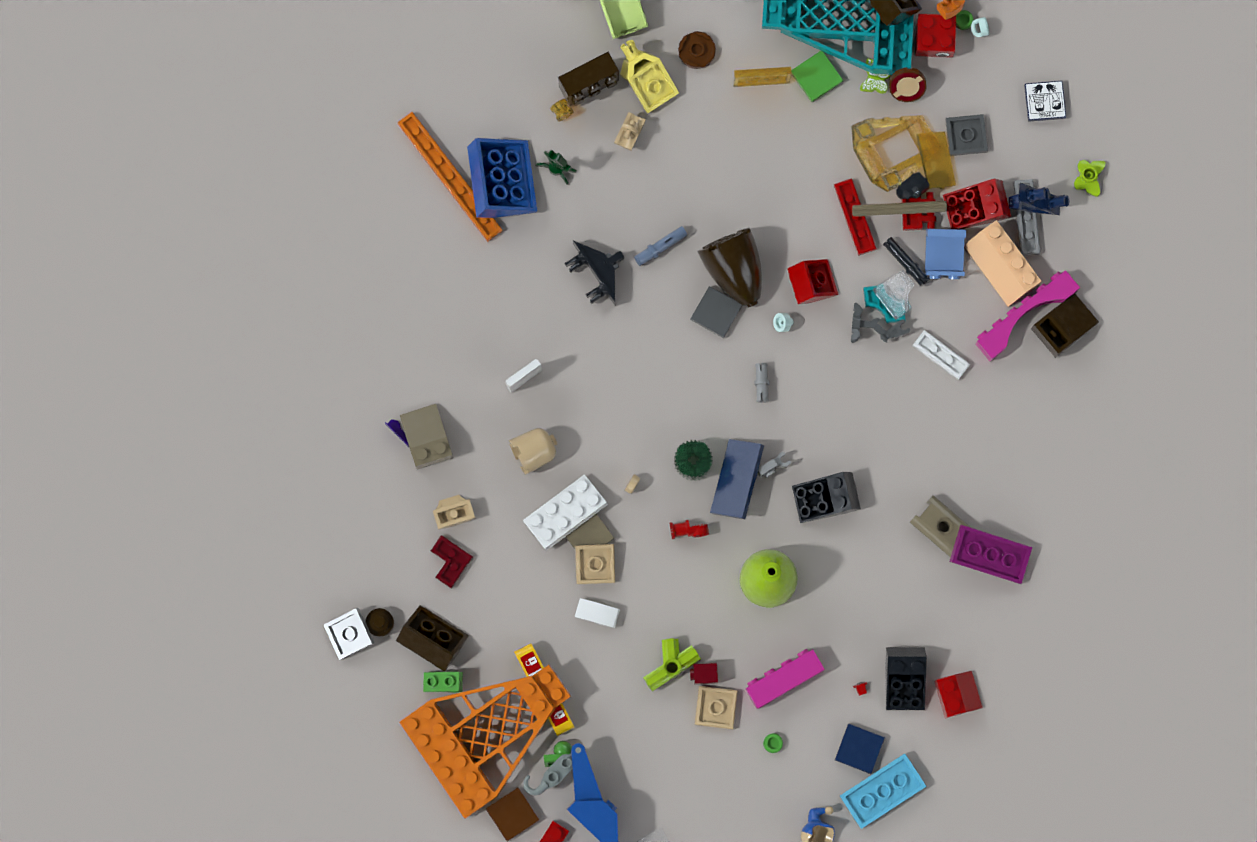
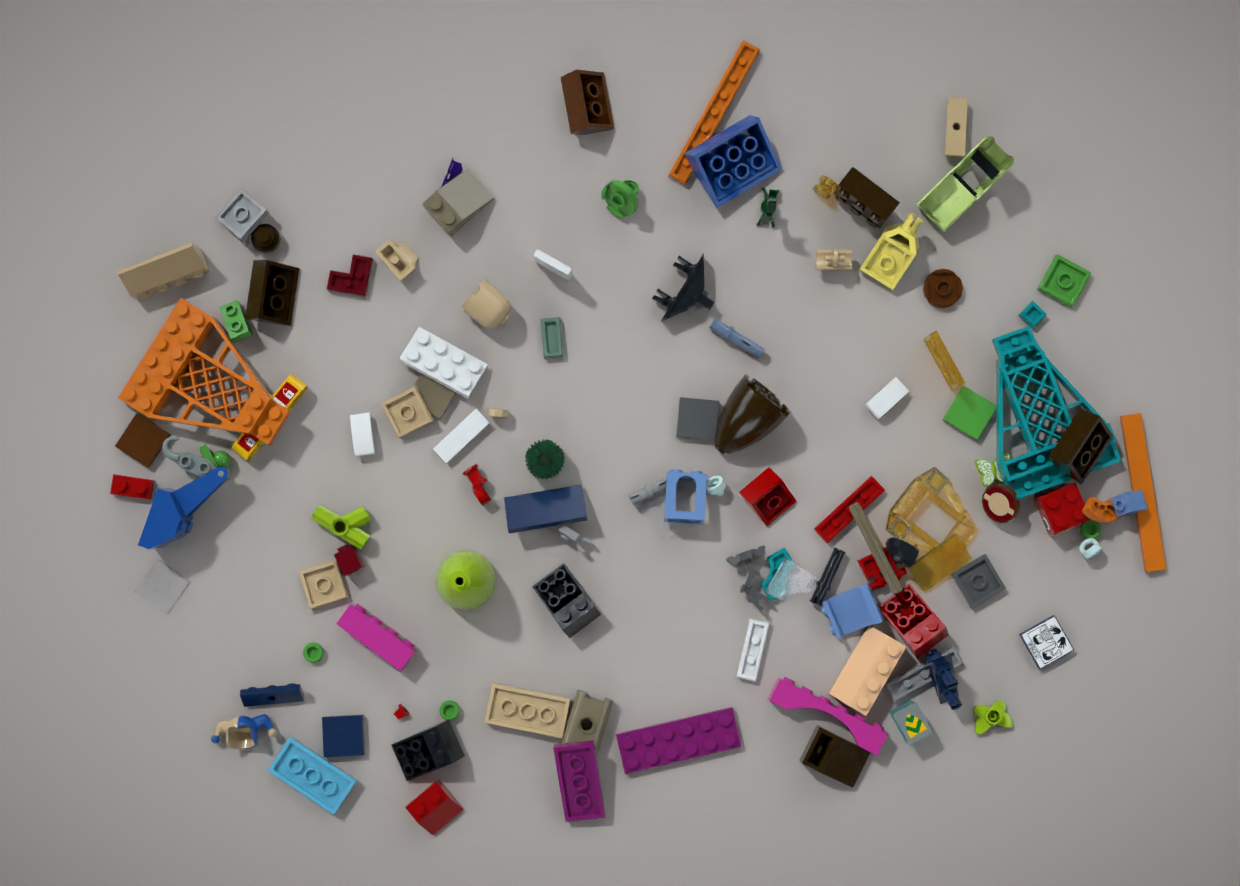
camera: 65 degrees right, 5 degrees up
none -> tan slope [117,242,209,300]
none -> dark blue tile [240,683,304,707]
none -> white tile [433,409,490,463]
none -> bright green tile [439,700,460,721]
none -> tan plate [484,683,571,738]
none -> sand green tile [540,317,564,359]
none -> reddish brown slope [560,70,614,135]
none -> bright green tile [601,180,639,218]
none -> magenta plate [616,707,742,774]
none -> clear tile [646,488,697,540]
none -> medium blue panel [664,469,707,525]
none -> white slope [865,377,909,419]
none -> piece [889,700,933,745]

